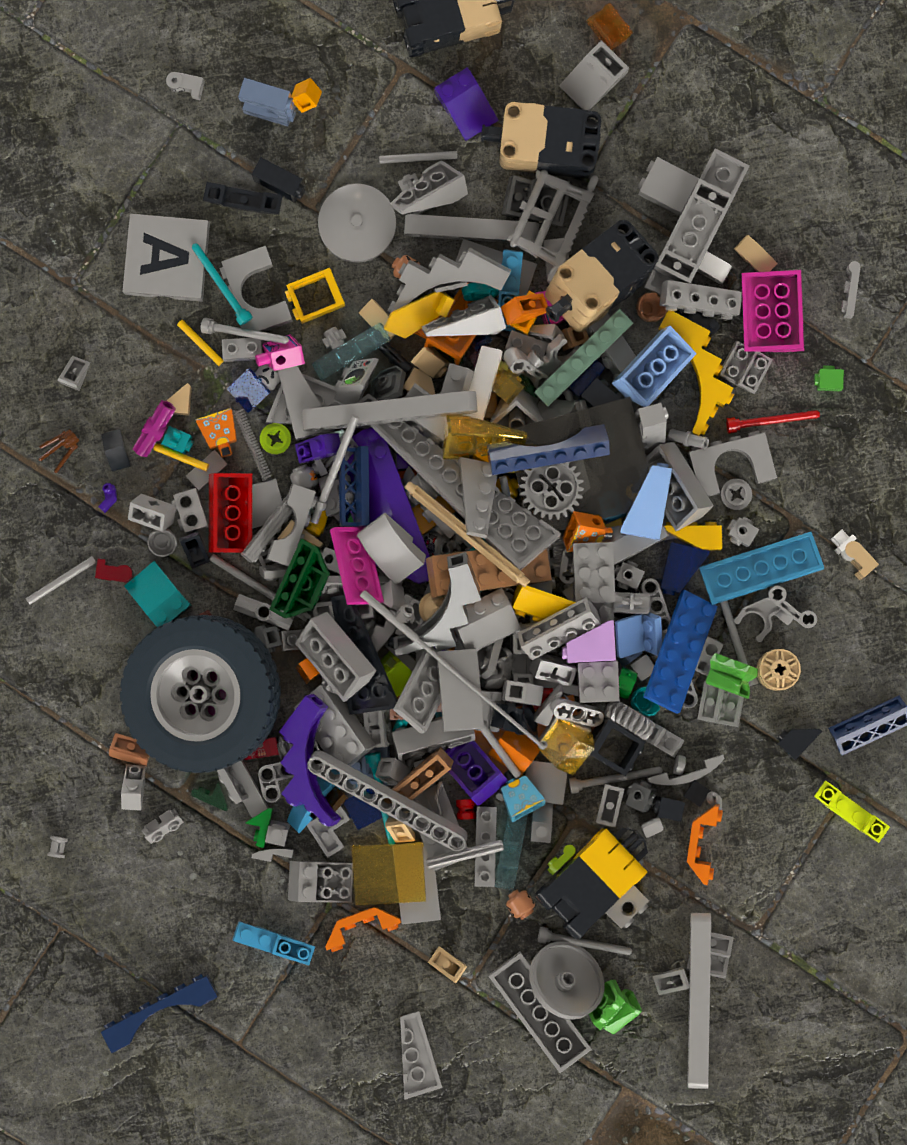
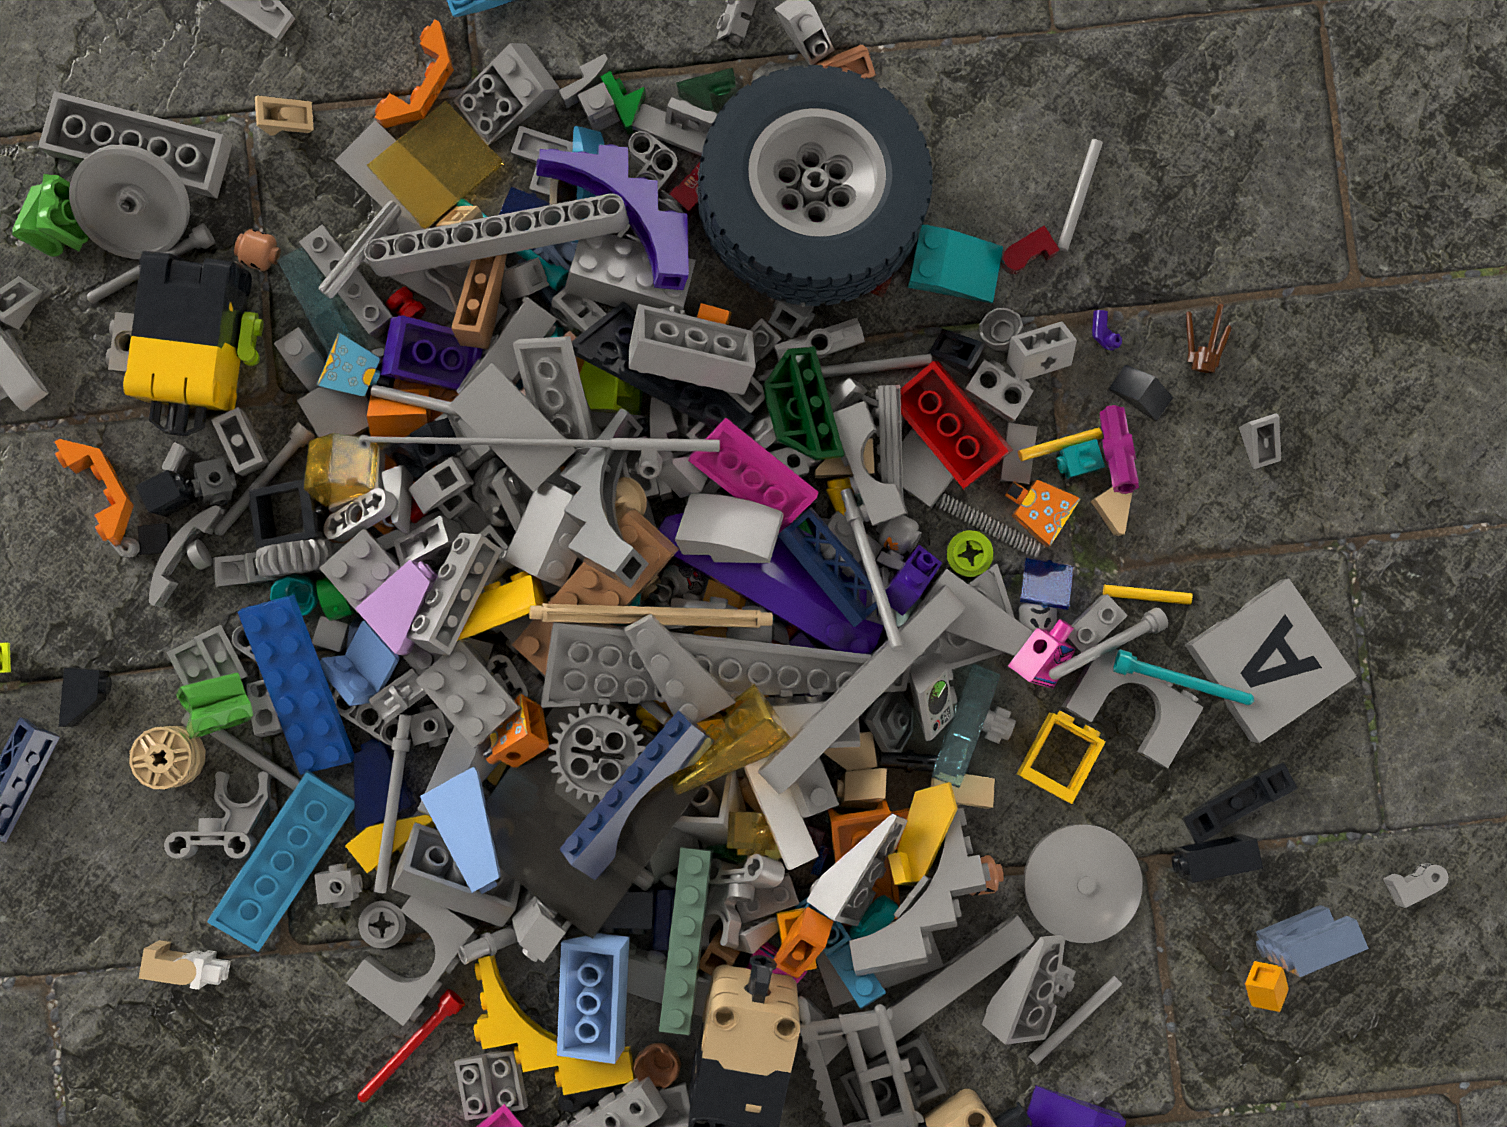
camera: 145 degrees right, 0 degrees up
none -> light grey bar [374,714,411,893]

